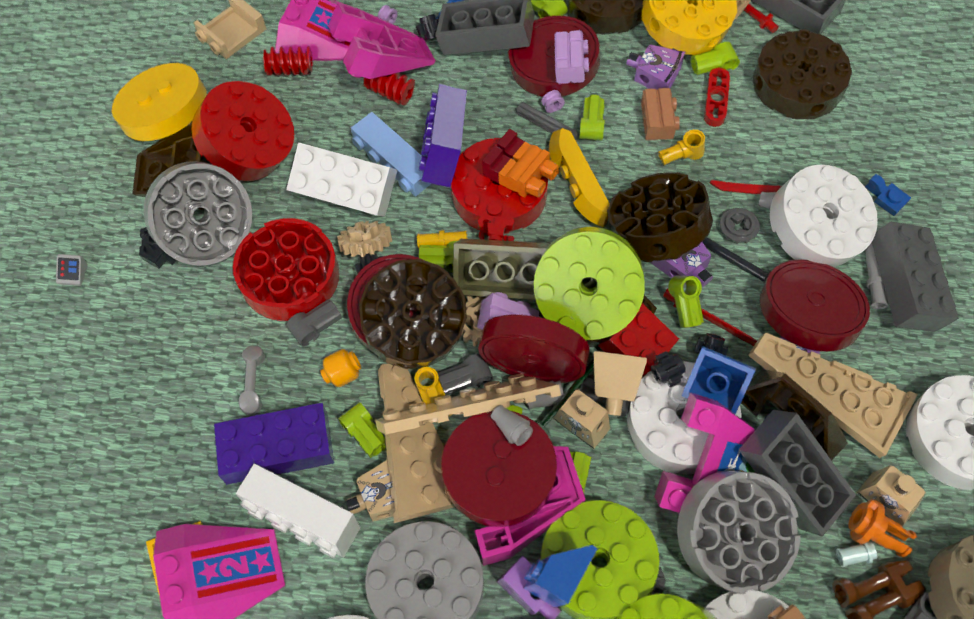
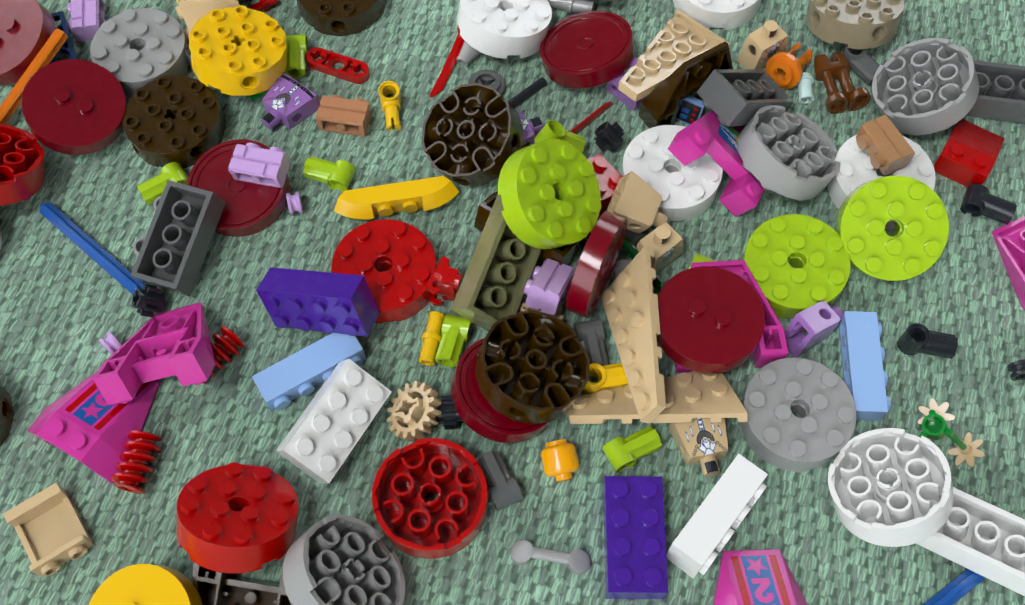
camera: 80 degrees left, 0 degrees up
orange hips [482,128,559,198] -> none
light grey cone [491,405,533,446] -> none
dark grey axle [516,102,578,140] -> none
blue slope [524,545,598,608] -> none
black gear [651,351,686,387] -> none
blue slope [681,346,756,414] -> none

